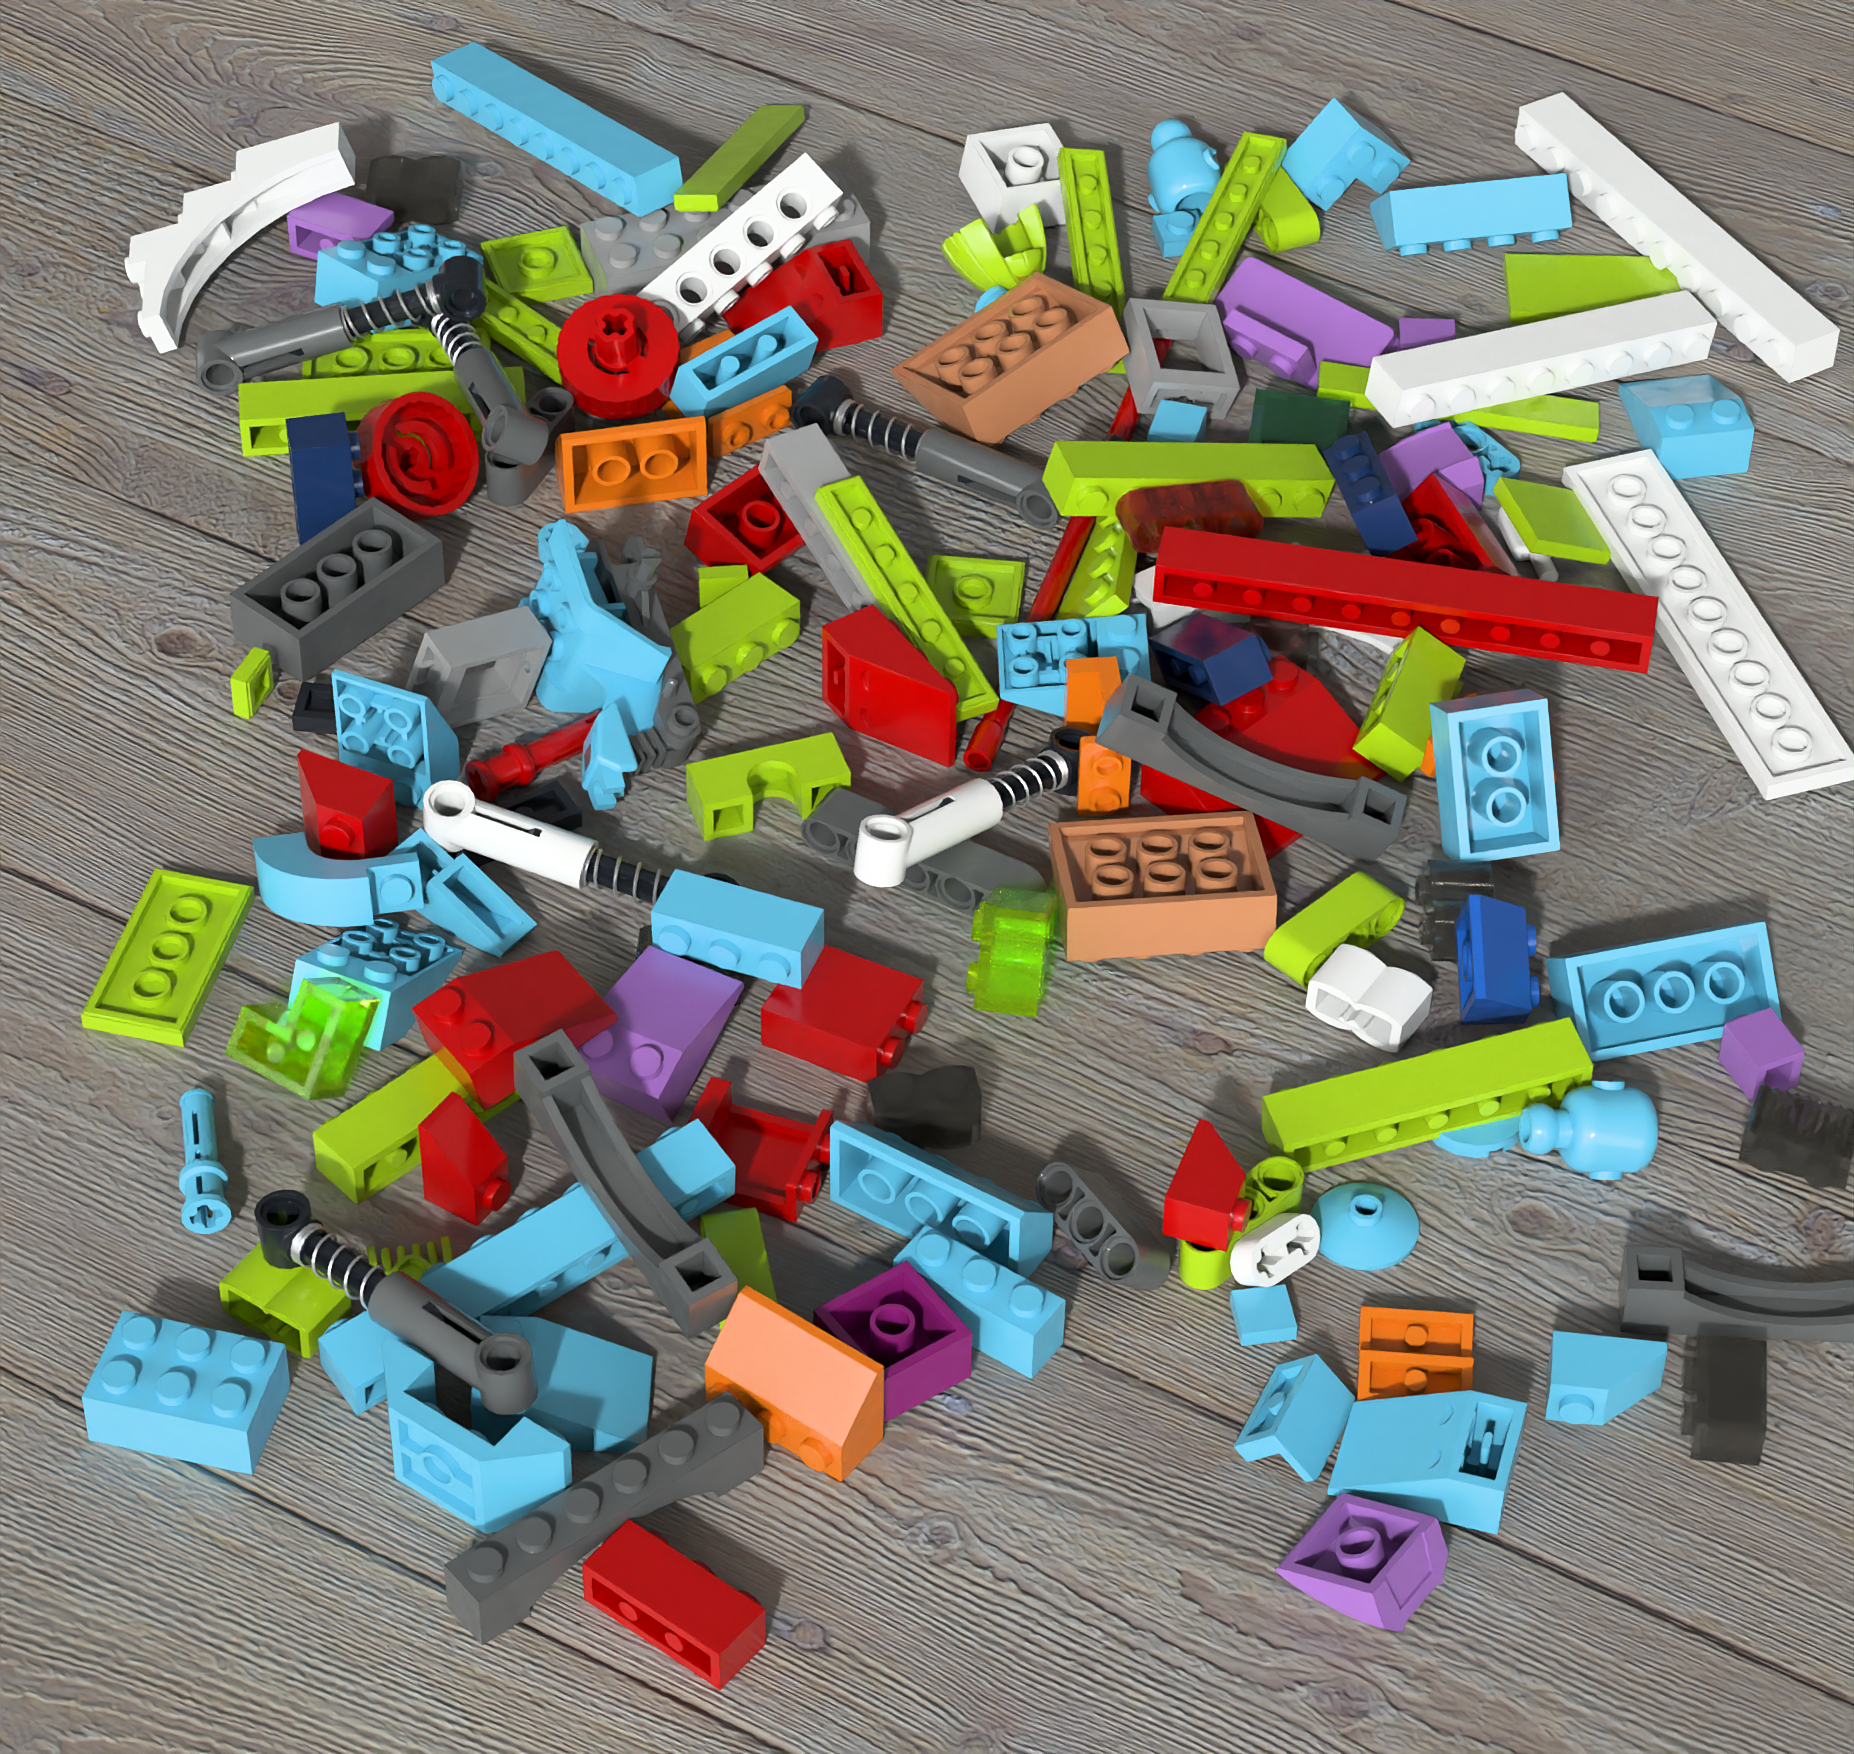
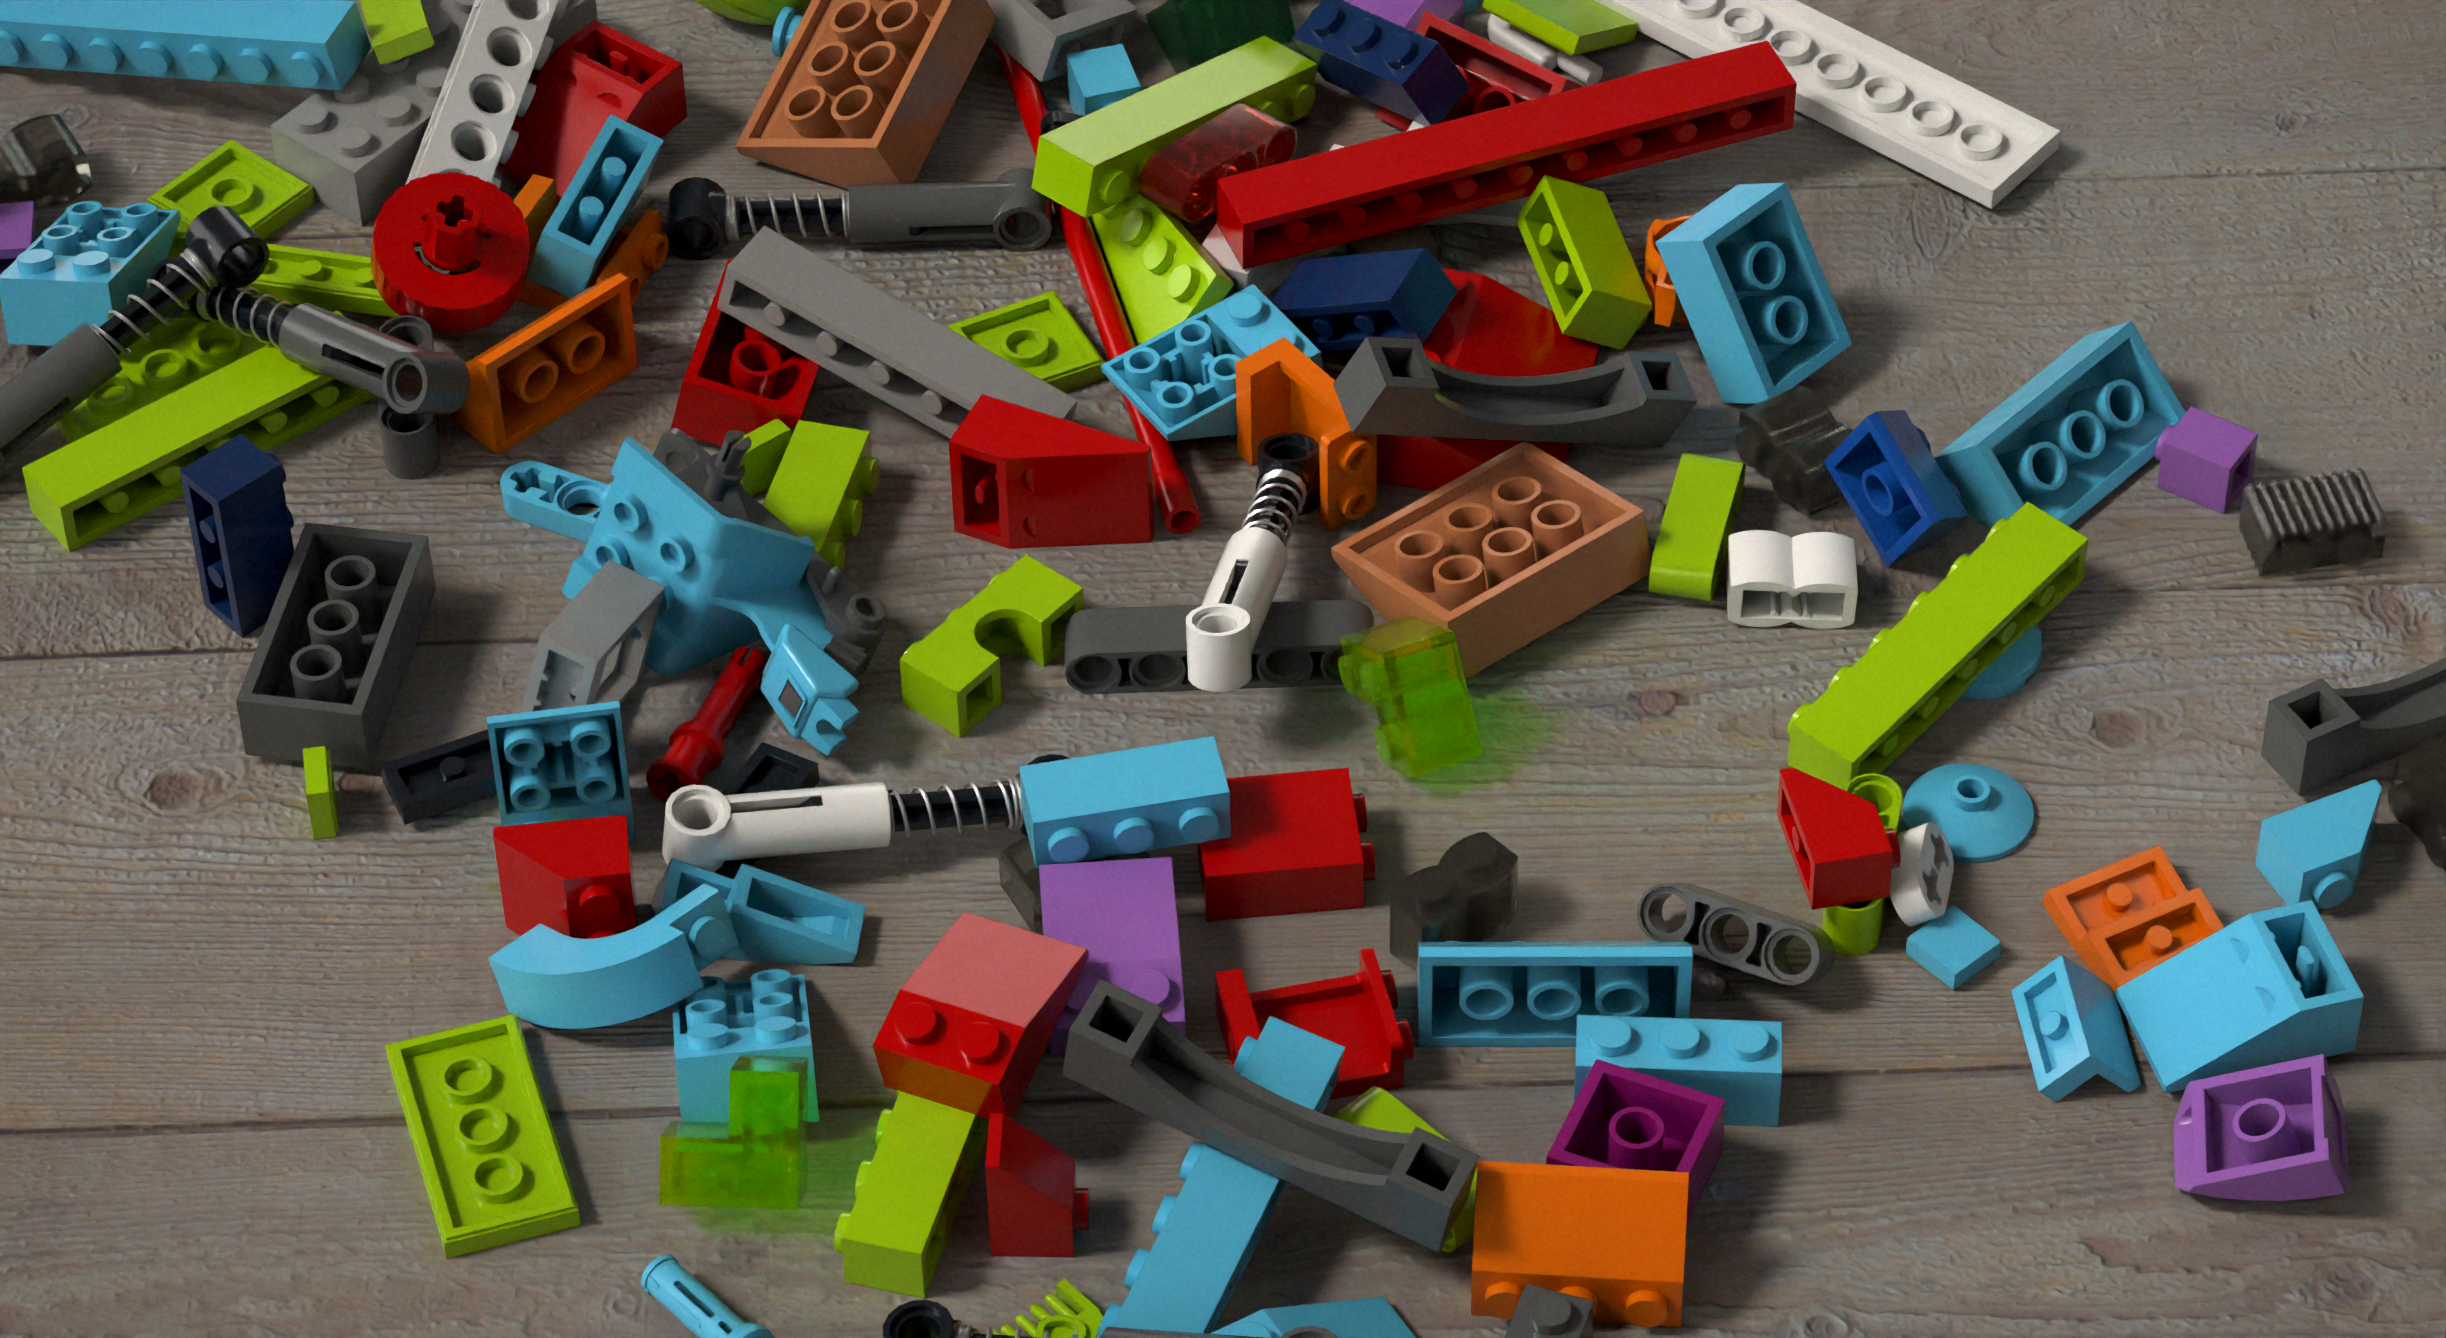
camera: 30 degrees left, 0 degrees up
red piece [353,392,479,522] -> none
lime tile [814,475,1000,723] -> none
medium azure piece [1519,1080,1659,1180] -> none

